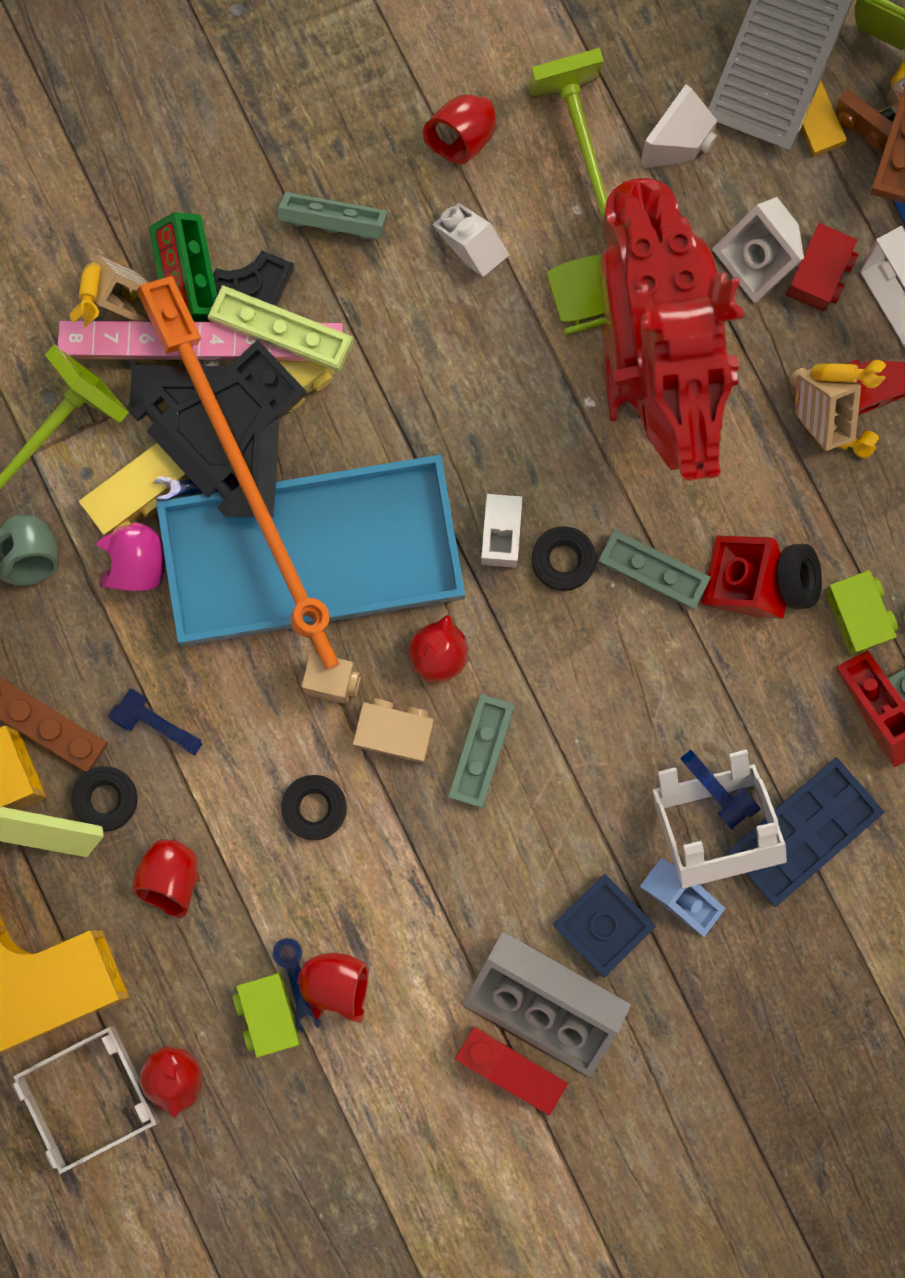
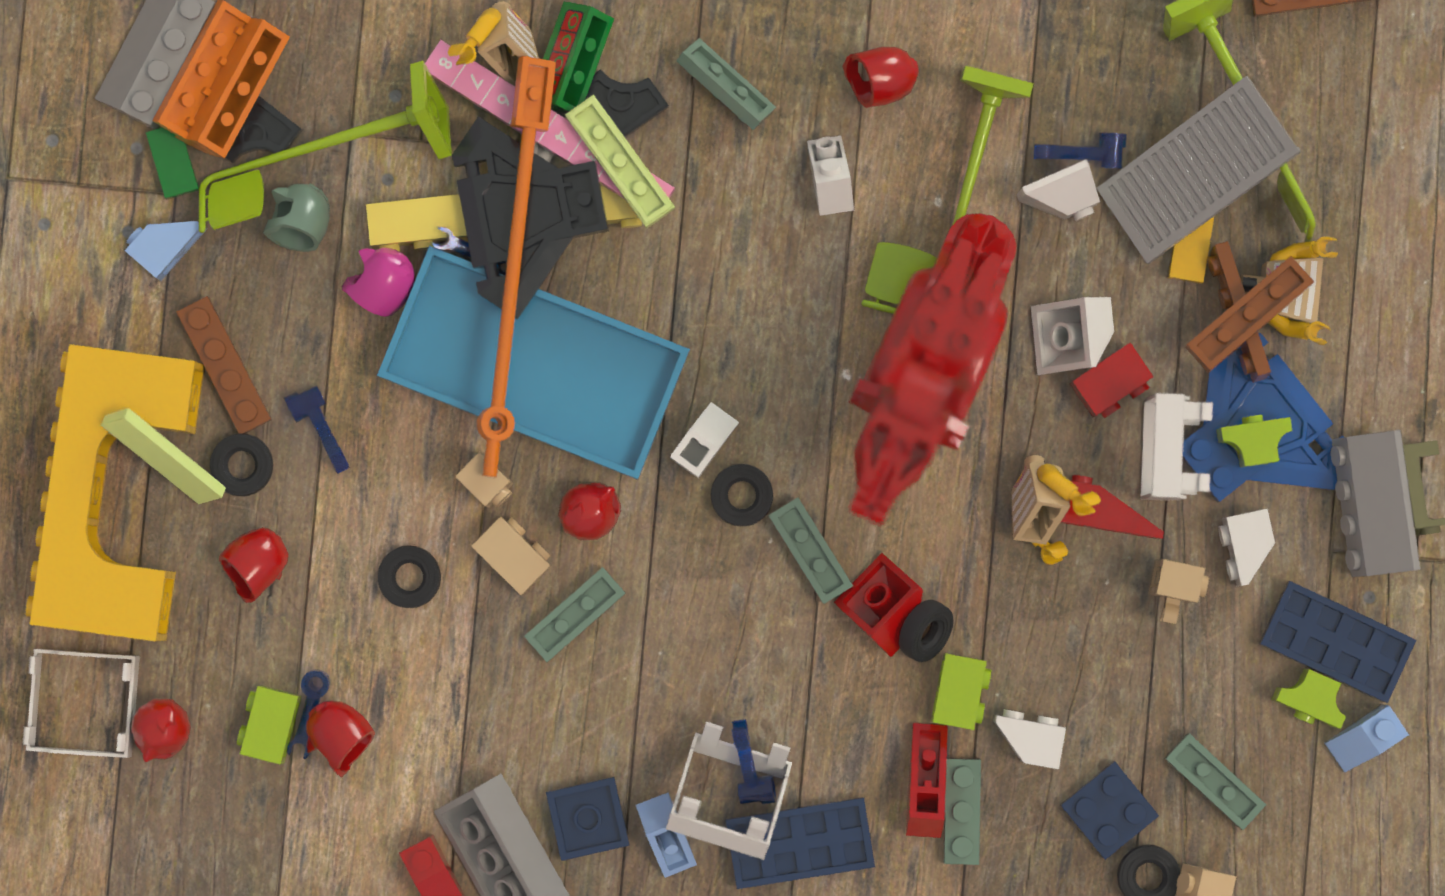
camera: 25 degrees right, 5 degrees up
none -> clear blue brick [1034,133,1127,169]

